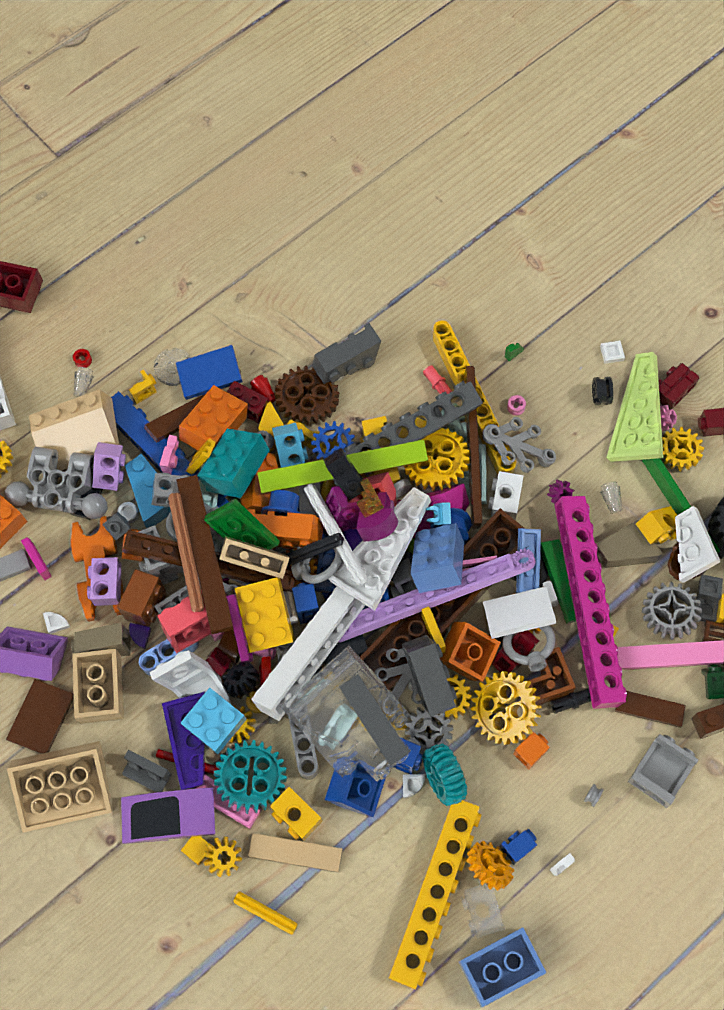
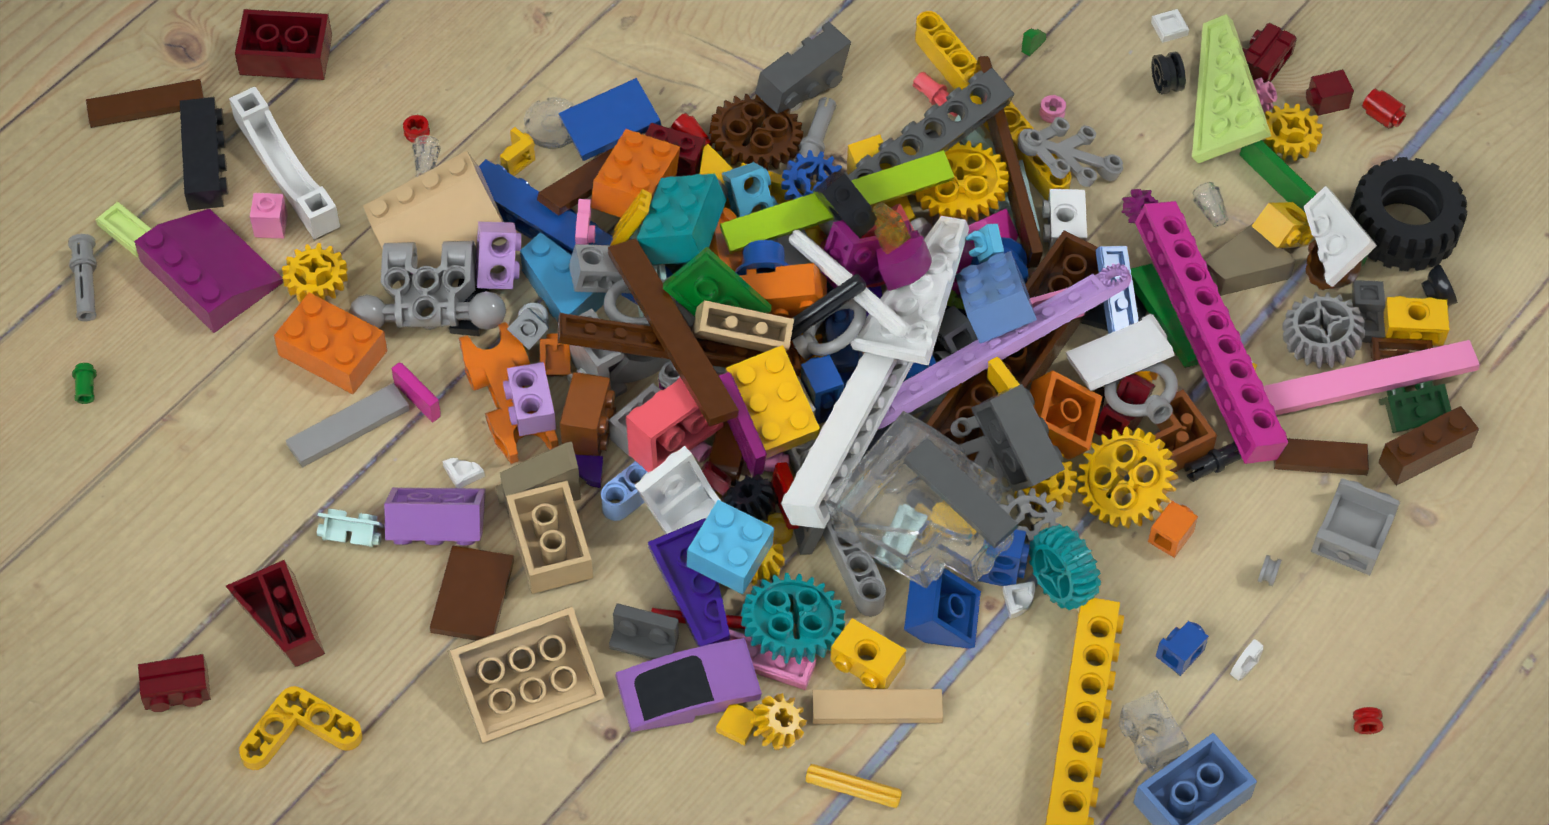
camera: 15 degrees left, 10 degrees down
nougat axle [168,493,204,612] -> none
light orange gear [466,841,514,891] -> none
none -> light grey pin [794,97,837,169]
none -> red bush [1353,707,1384,734]

